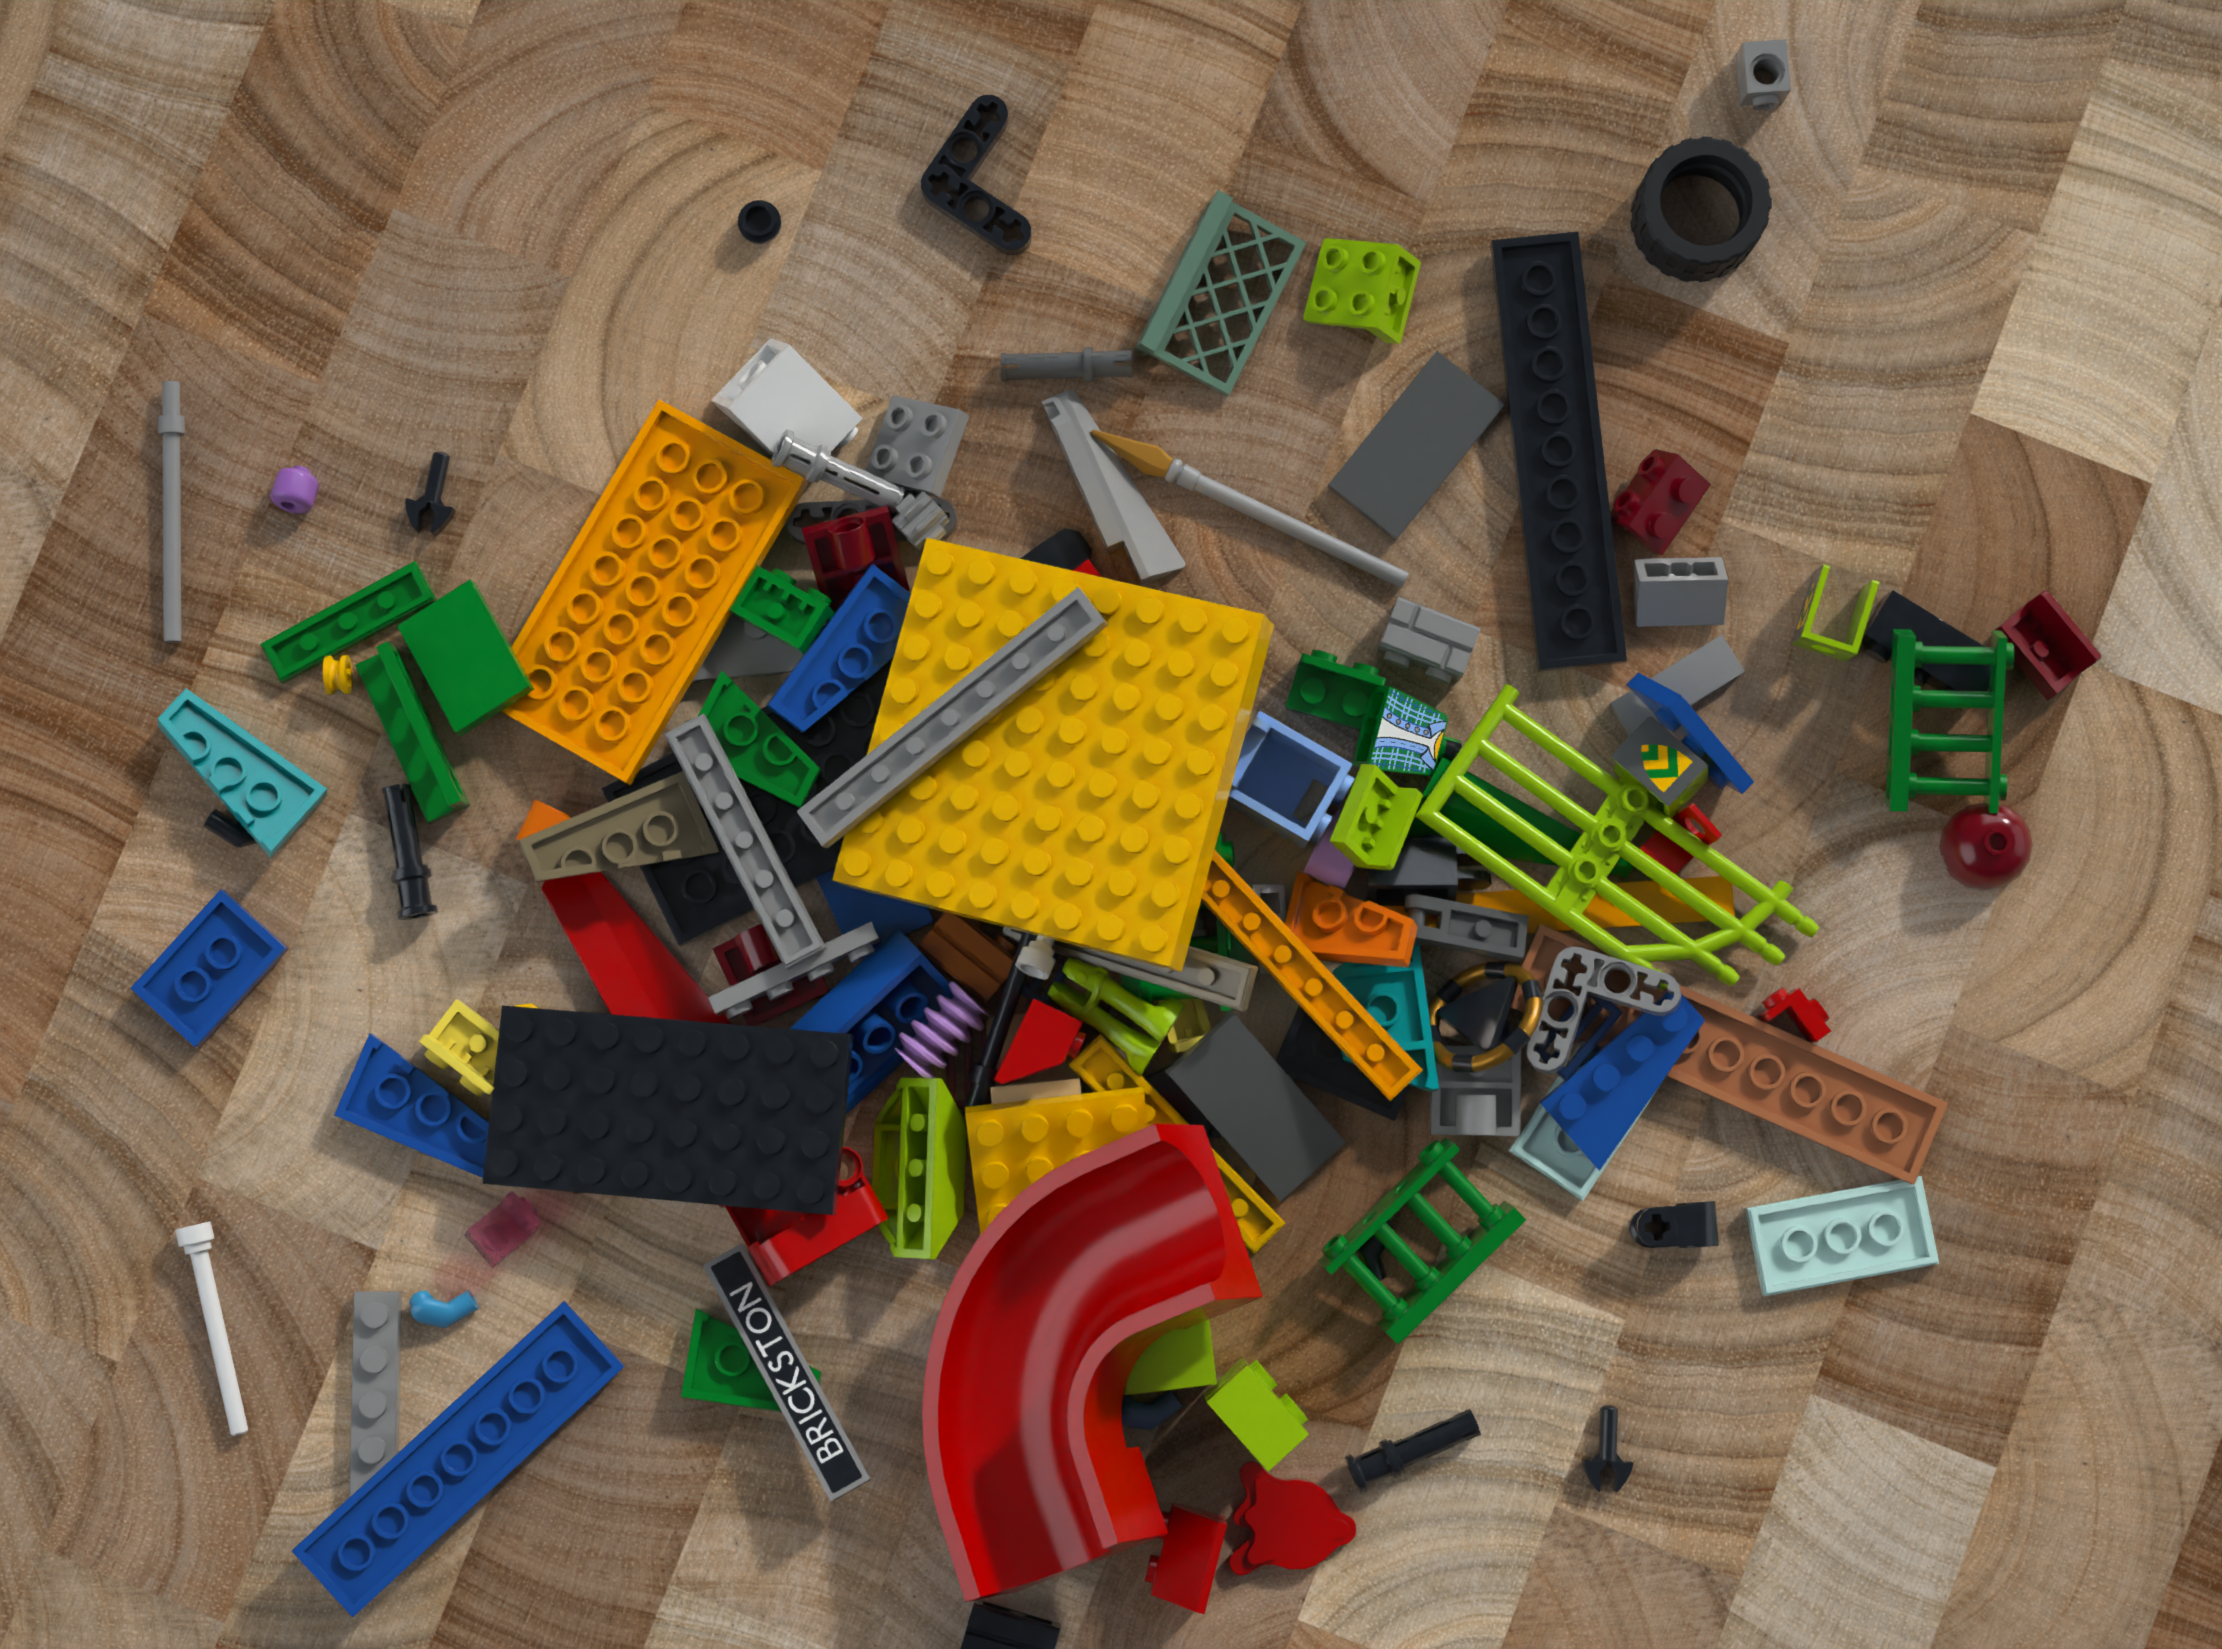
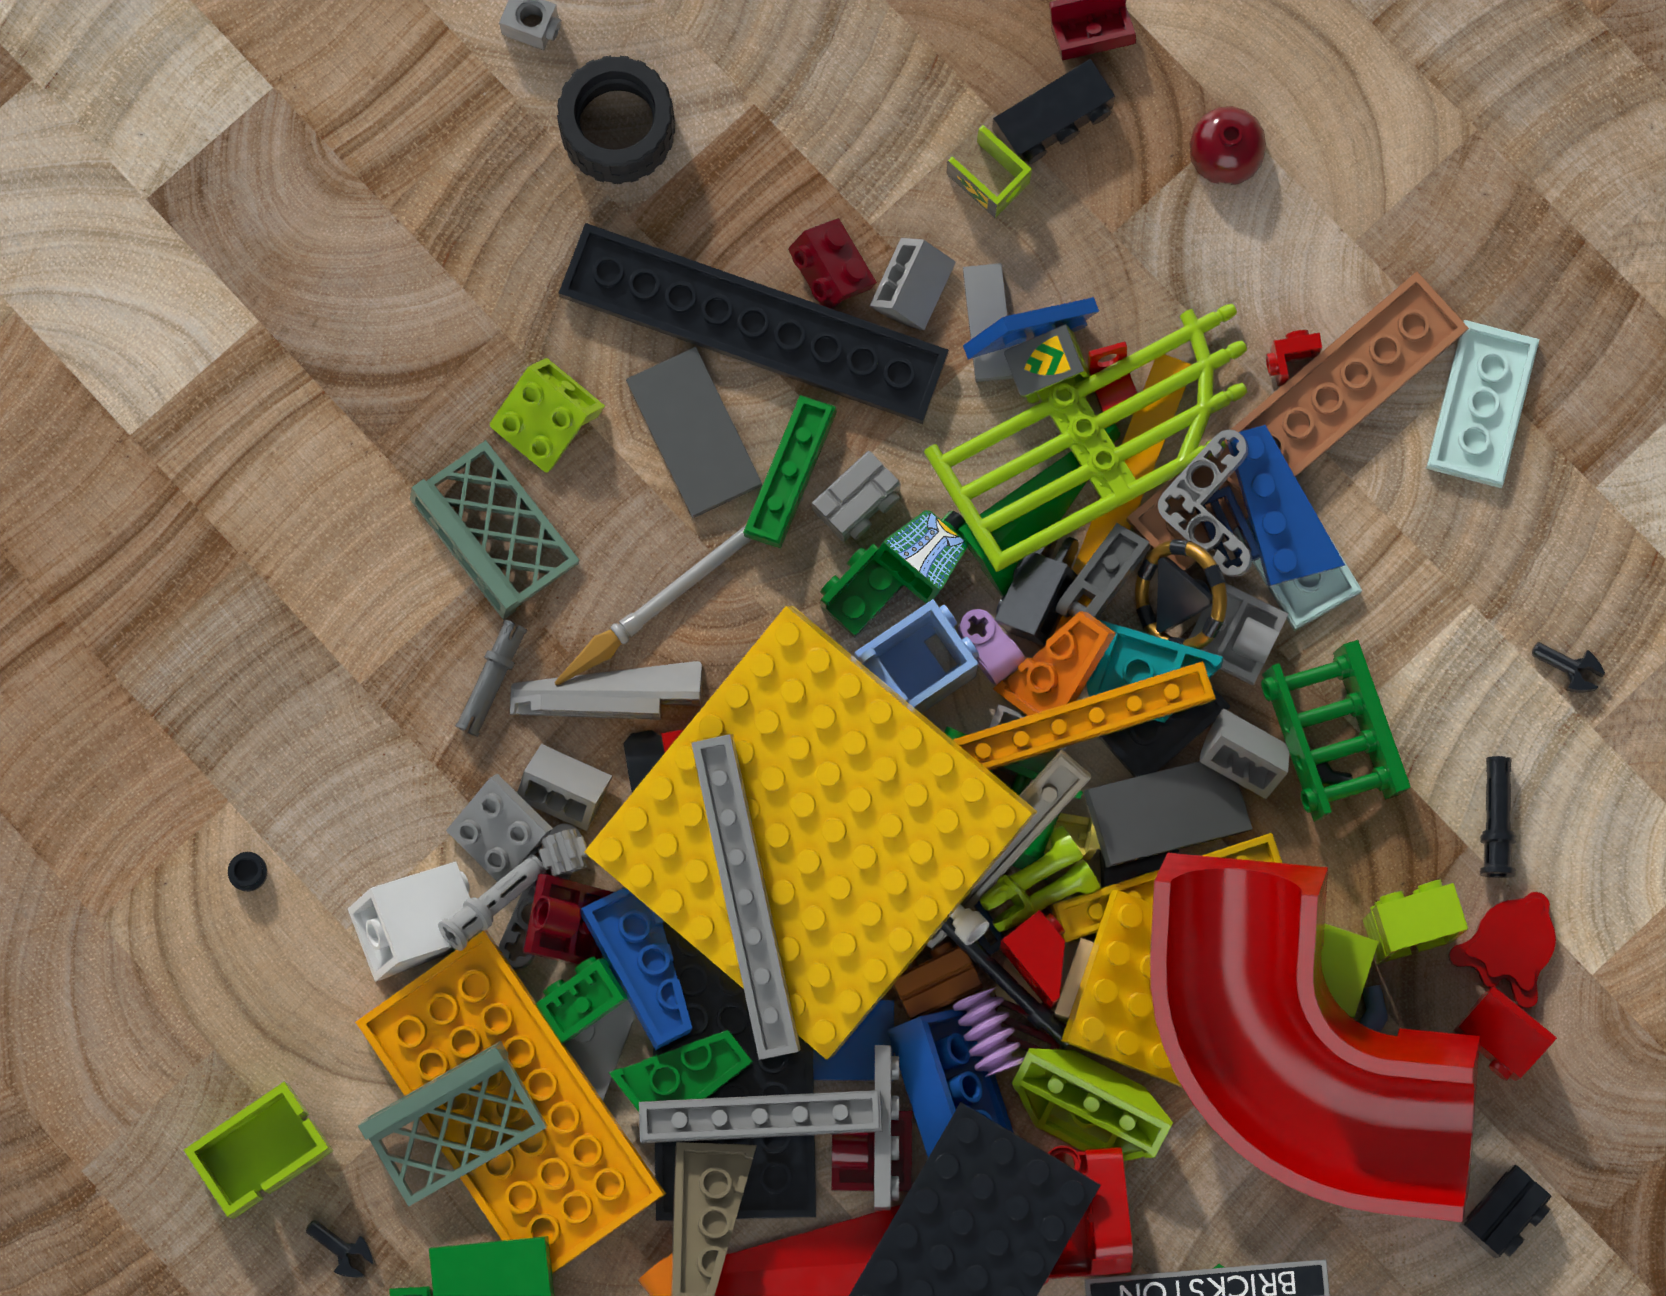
camera: 65 degrees left, 5 degrees down
black beam [921,95,1032,255] -> none
lime bracket [1330,764,1423,870] -> none
black piece [1629,1201,1719,1248] -> none
green fence [1885,629,2014,813] -> none
none -> lime piece [183,1081,334,1219]
none -> sand green fence [358,1041,548,1207]
none -> light grey brick [517,744,612,831]
none -> green tile [743,395,837,549]
none -> light grey brick [1200,709,1289,799]

